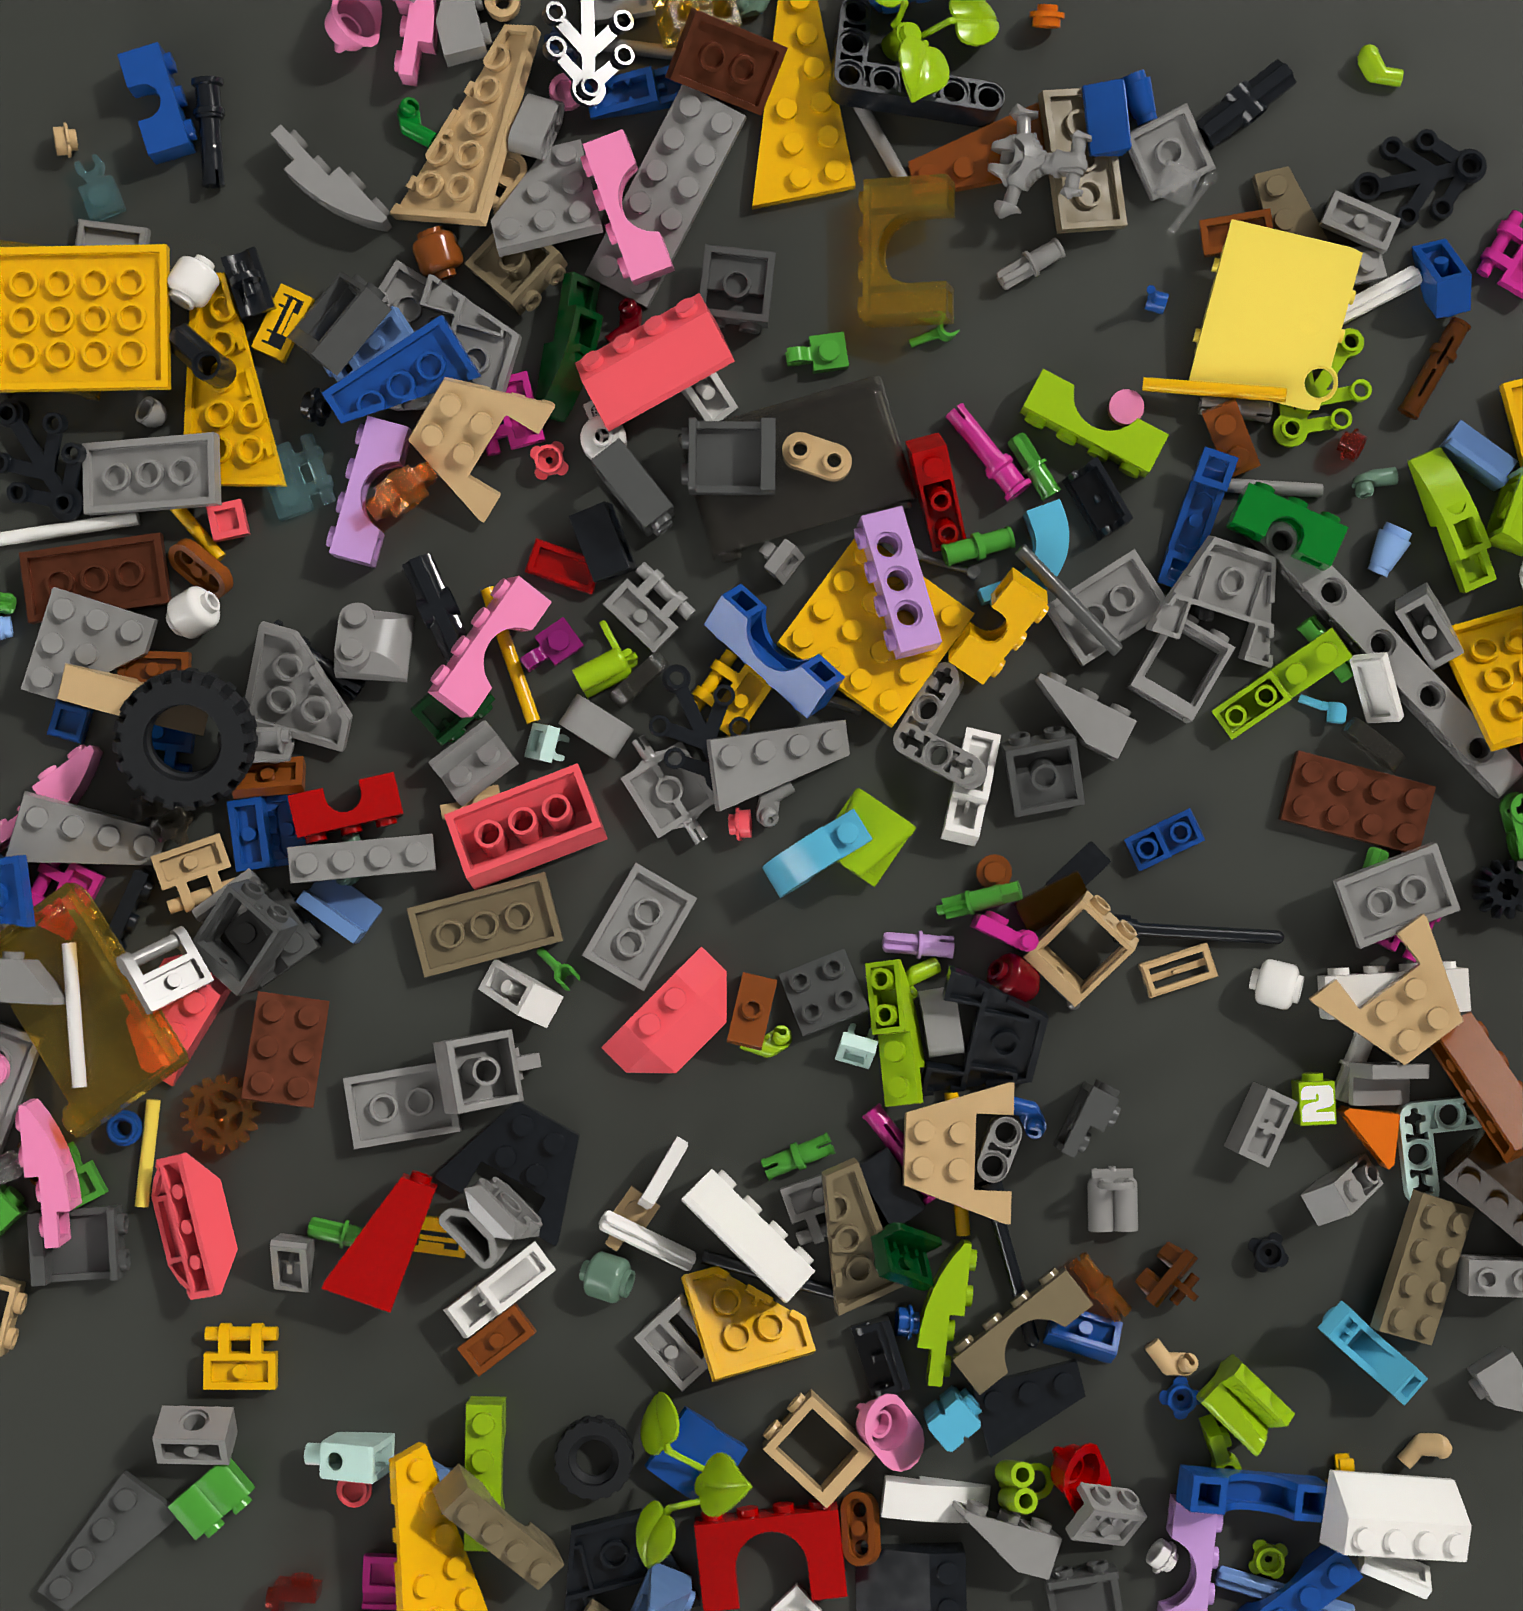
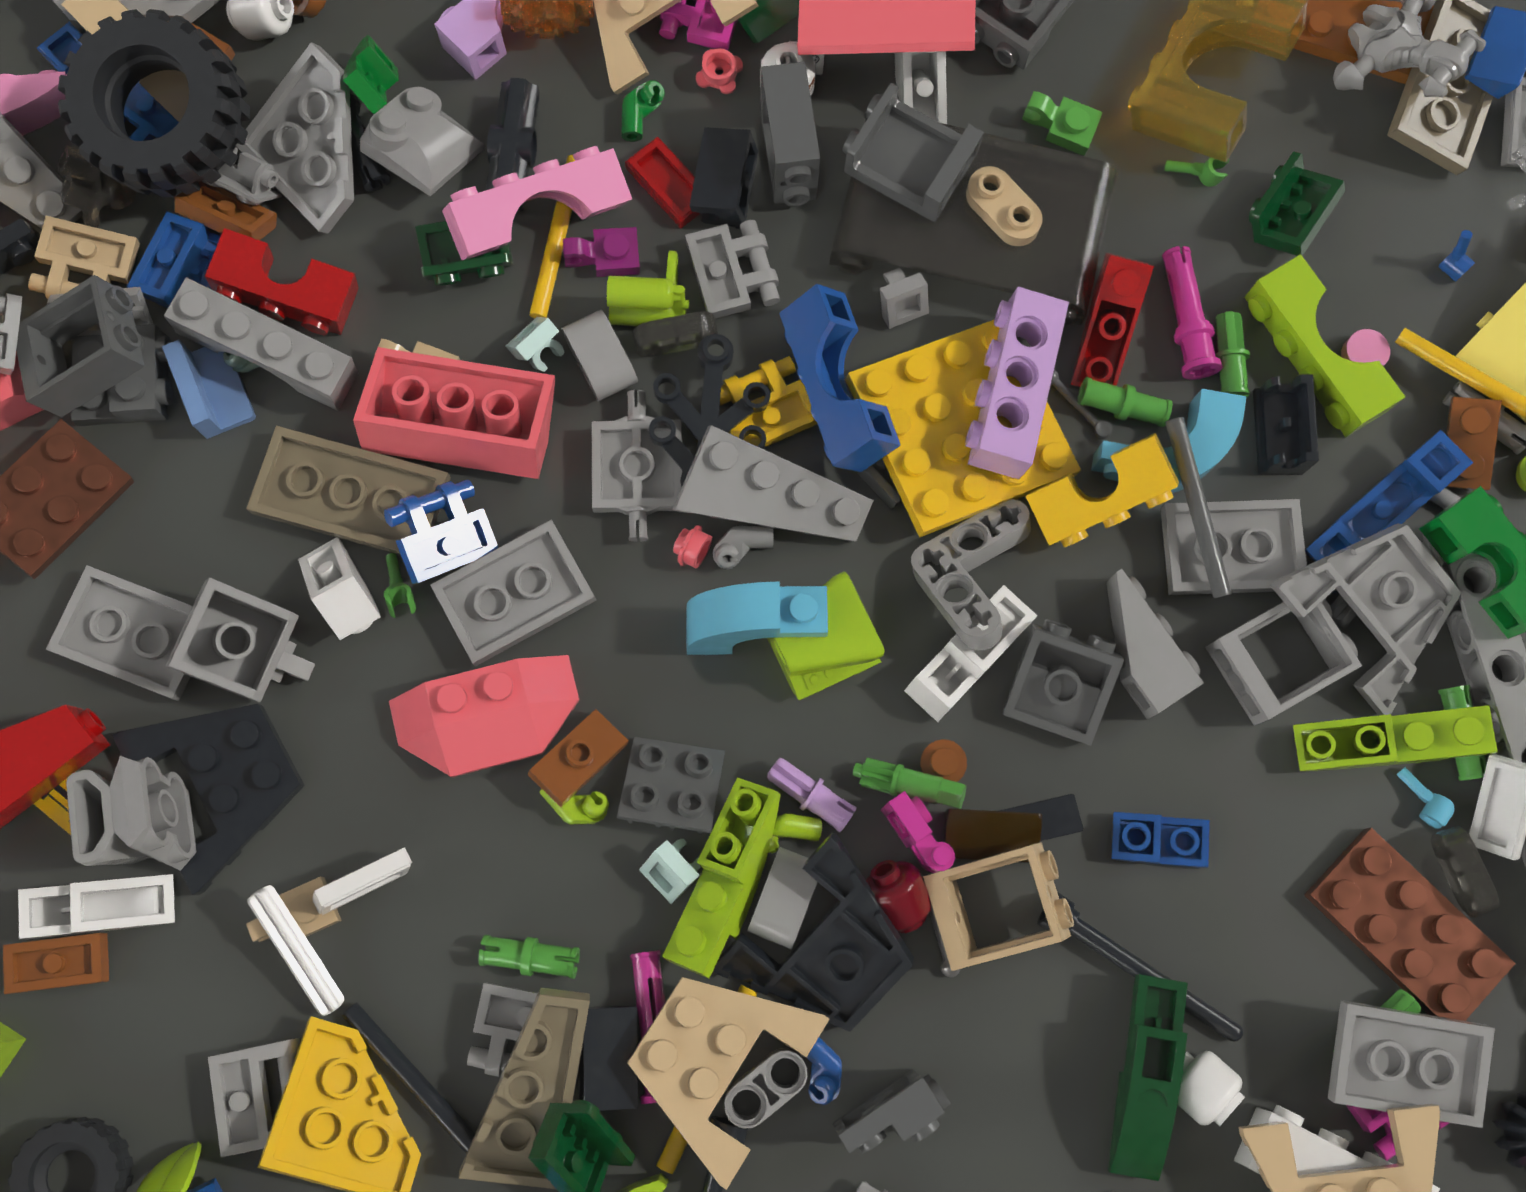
camera: 30 degrees right, 10 degrees down
light grey bracket [429,720,519,807] -> none
sand green head [579,1251,635,1304] -> none
white slope [681,1169,815,1303] -> none
light grey axle [996,237,1066,290] -> none
tan tile [1138,942,1218,998] -> none
none -> green slope [343,35,399,114]
none -> plate [384,479,498,584]
none -> green arm [622,80,665,142]
none -> dark green slope [1108,974,1188,1181]
none -> dark green bracket [1249,151,1345,256]

